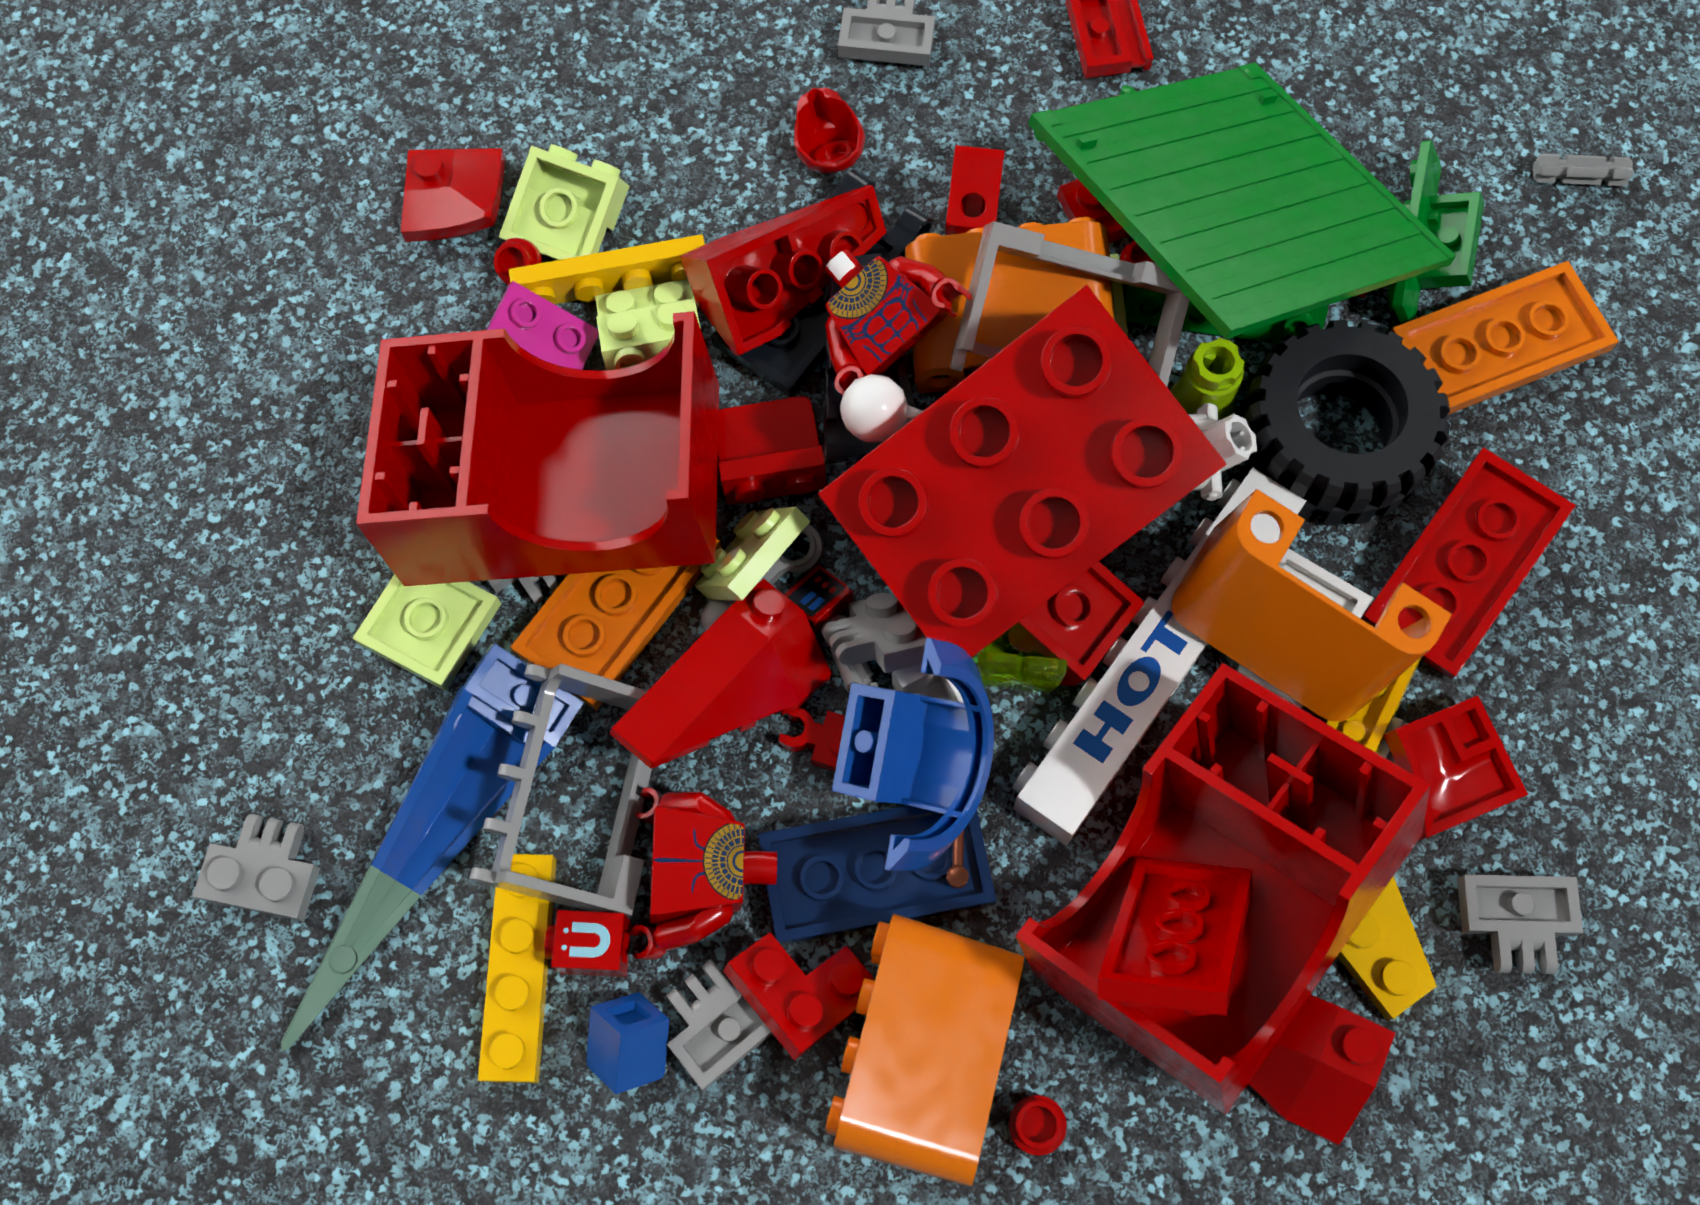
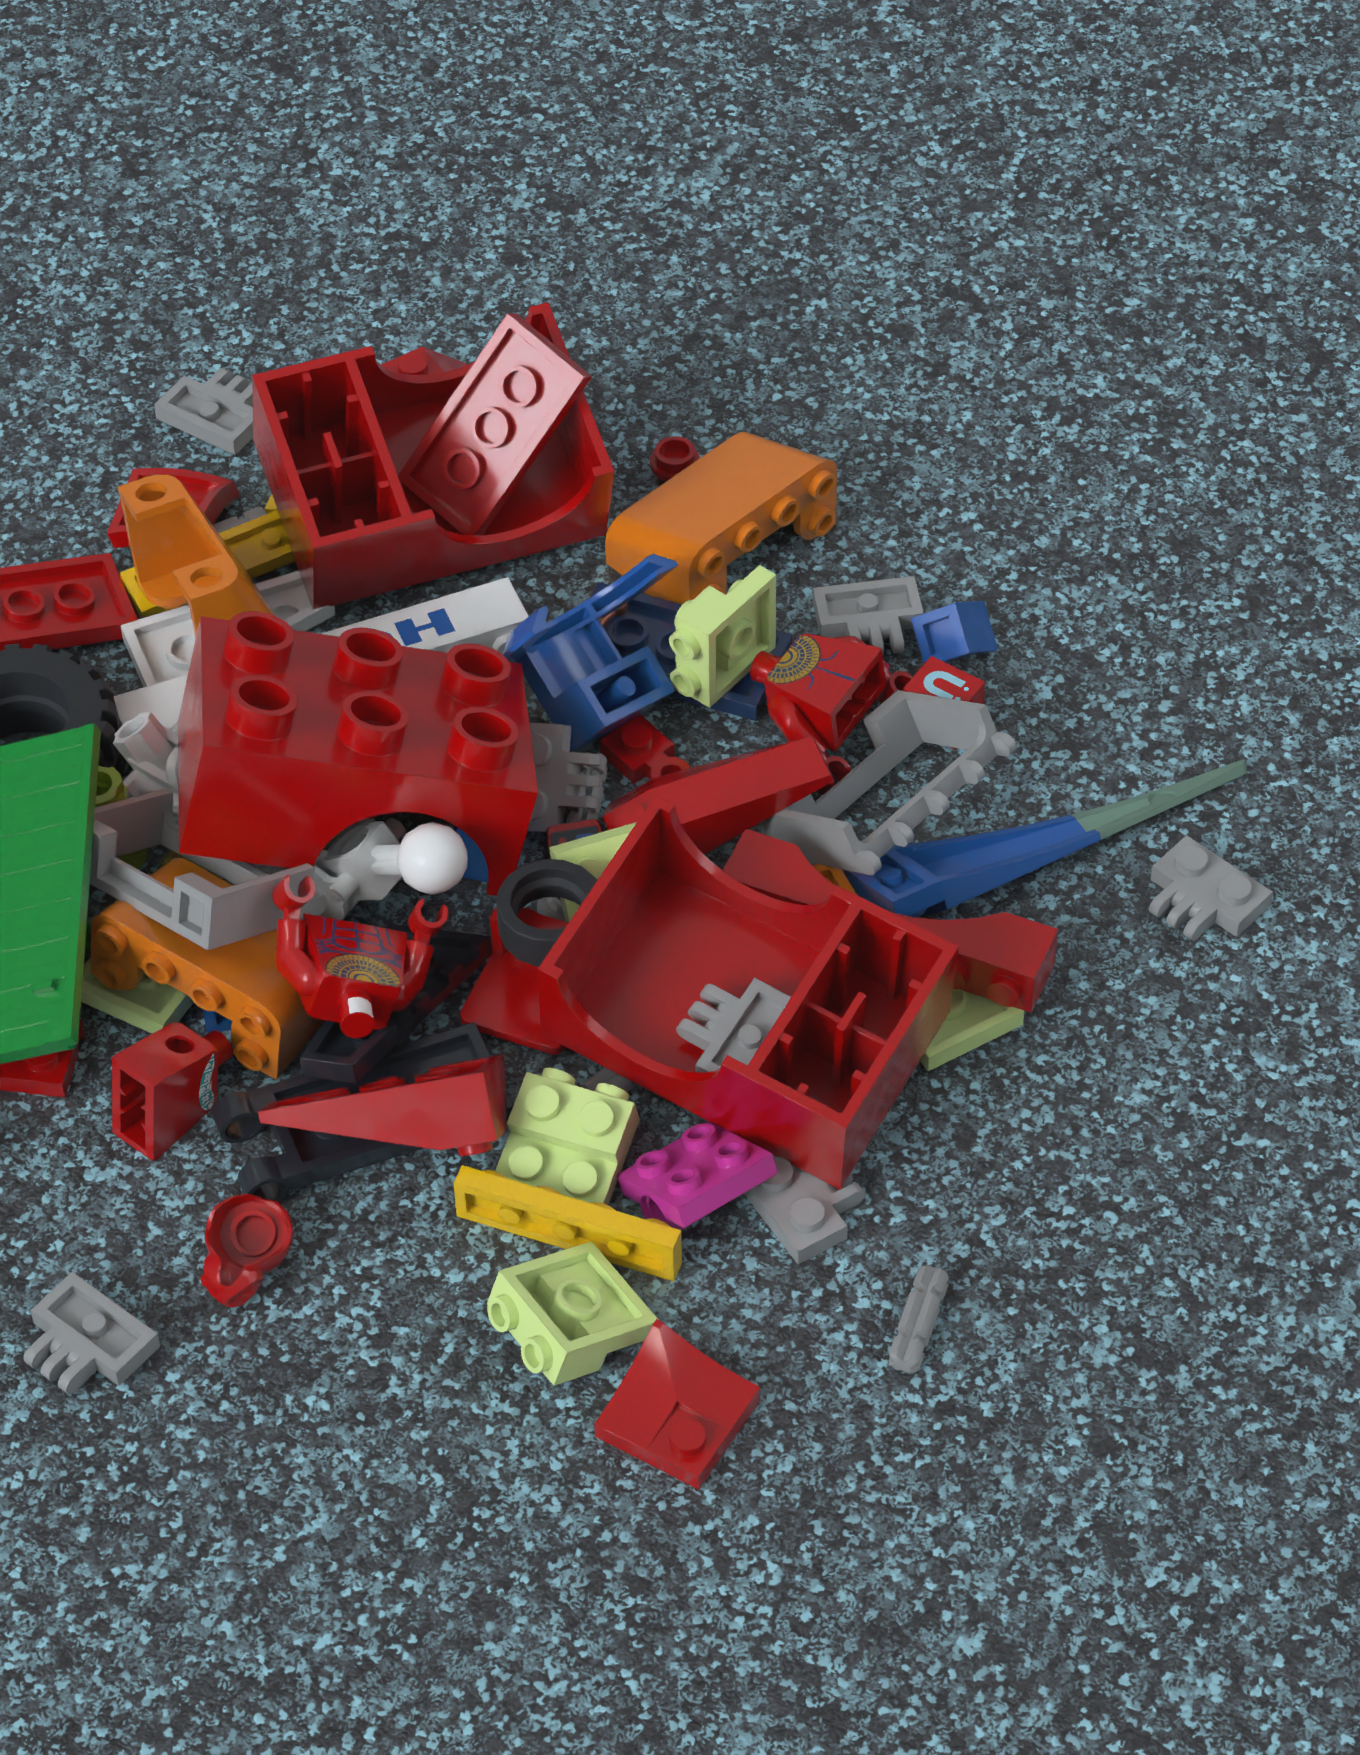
camera: 150 degrees left, 20 degrees down
yellow plate [478,854,557,1083] -> none
red plate [493,238,542,285] -> none
red plate [723,932,875,1061] -> none
none -> black tyre [496,859,597,967]
none -> yellowish green plate [669,565,776,708]
none -> light grey hinge [676,978,791,1073]
none -> red arch [723,829,1058,1013]
none -> light grey axle [889,1265,949,1374]

